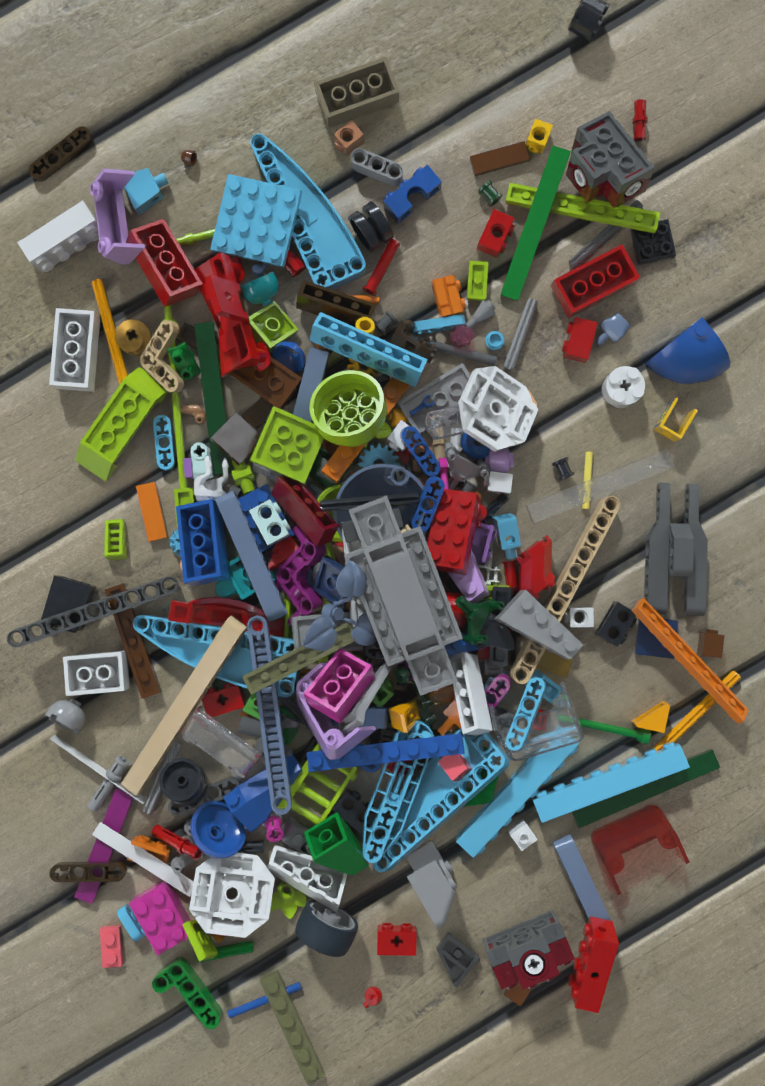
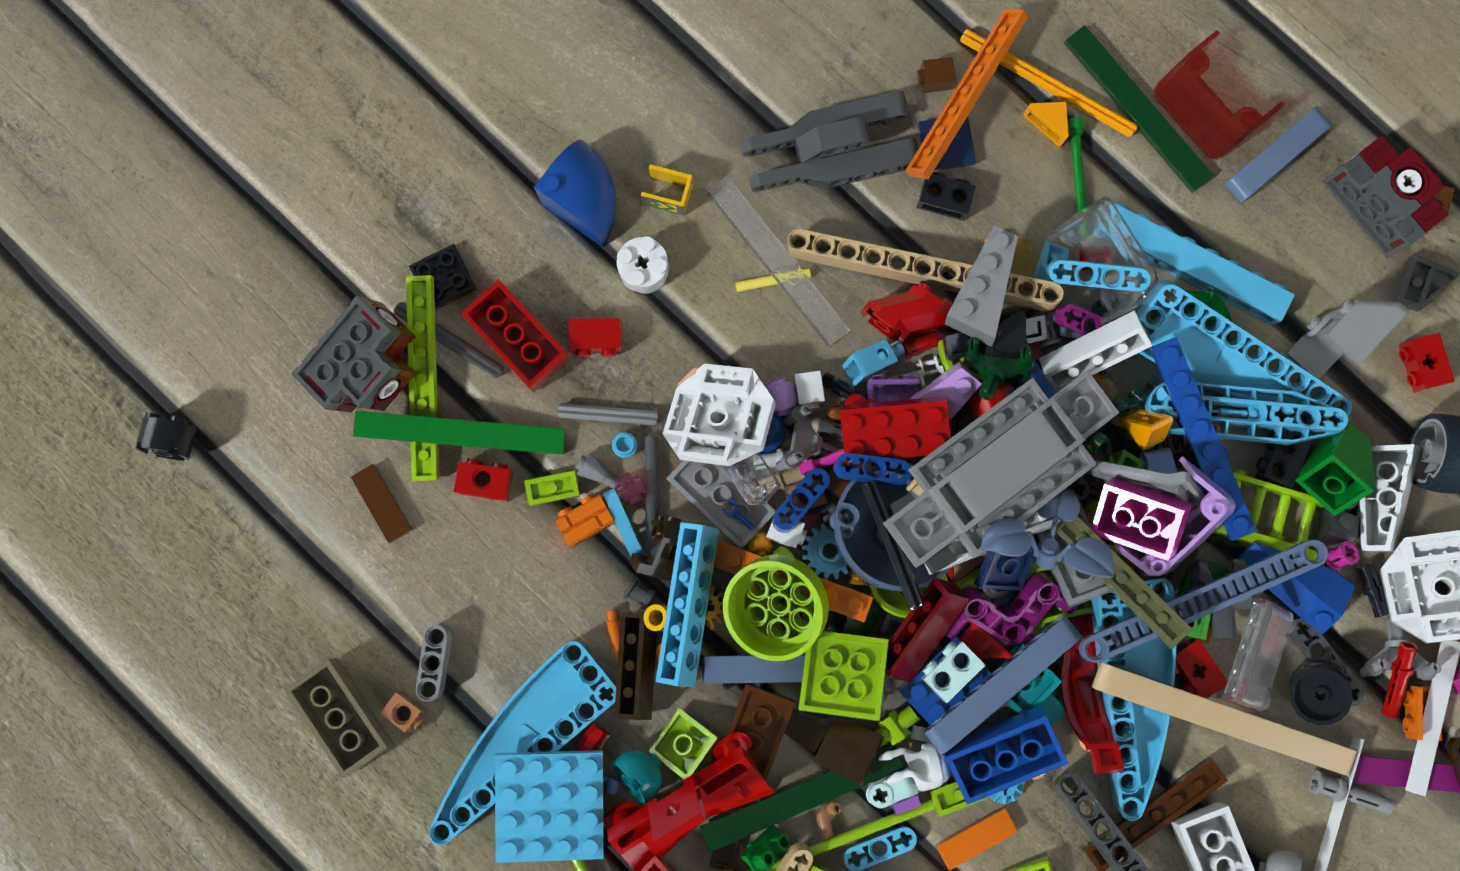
camera: 110 degrees left, 5 degrees down
light grey axle [143,741,181,815] -> none
blue dish [190,801,246,859] -> none
lime plate [270,881,307,919] -> none
blue piece [272,342,306,373] -> none
black wheel [348,201,394,253] -> none
red pin [363,239,400,296] -> none
blue arch [383,164,442,224] -> none
orange brick [437,698,461,736] -> none
coral brick [438,754,472,781] -> none
dark green bush [478,180,503,207] -> none
white brick [508,819,537,851] -> none
yellow brick [526,118,553,154] -> none
medium azure brick [533,742,690,823] -> none
black bush [552,457,575,481] -> none
white brick [564,607,594,627] -> none
red brick [569,916,619,1013] -> none
sand blue piece [595,312,631,346] -> none
red pin [632,99,648,142] -> none

